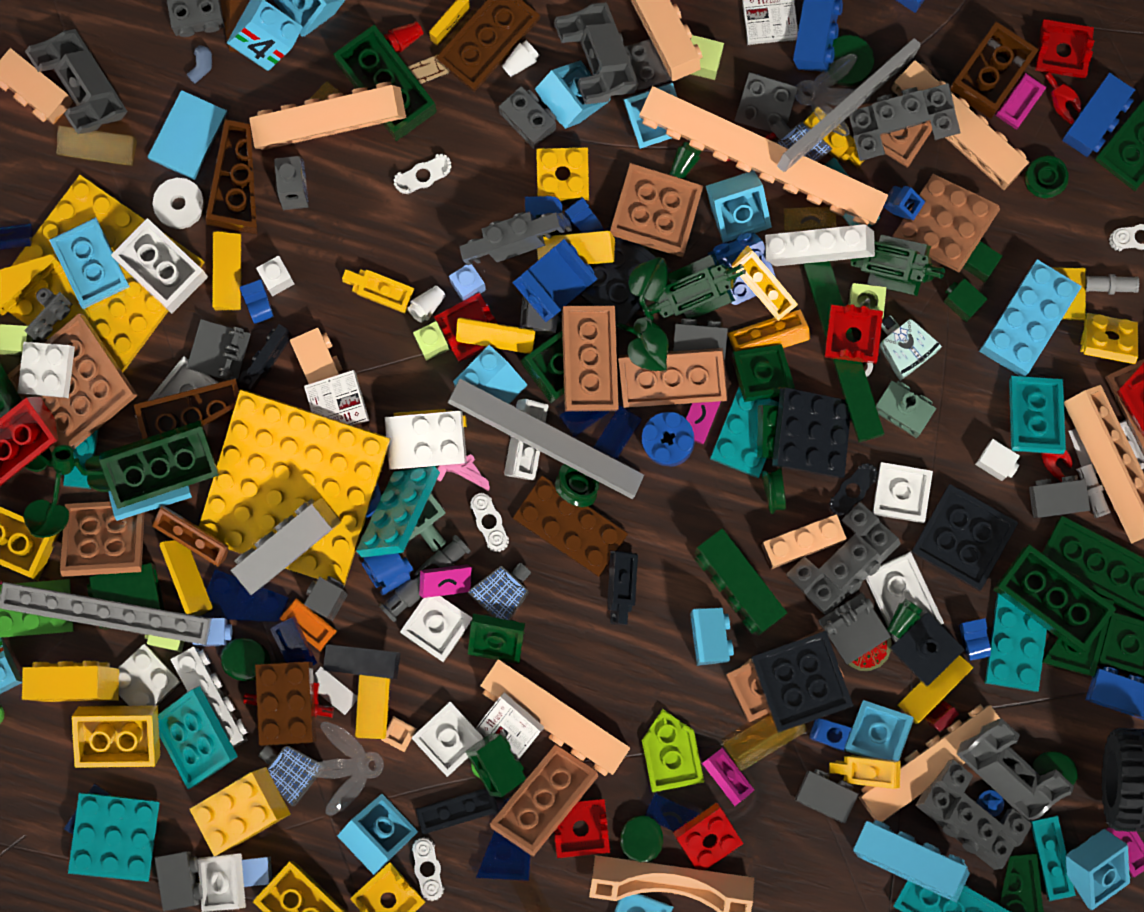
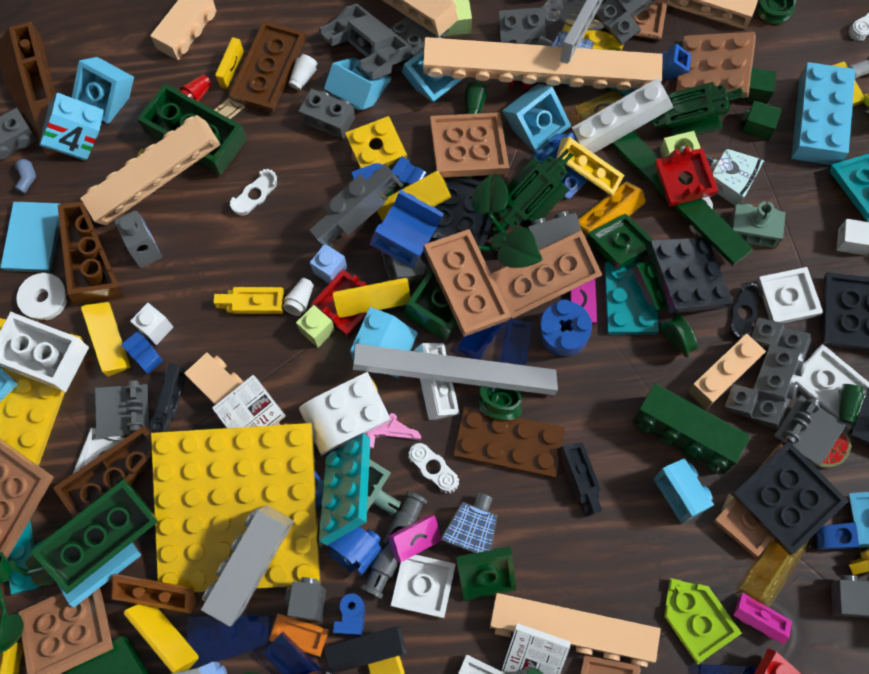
camera: 20 degrees left, 10 degrees down
none -> blue leg [333,593,365,637]

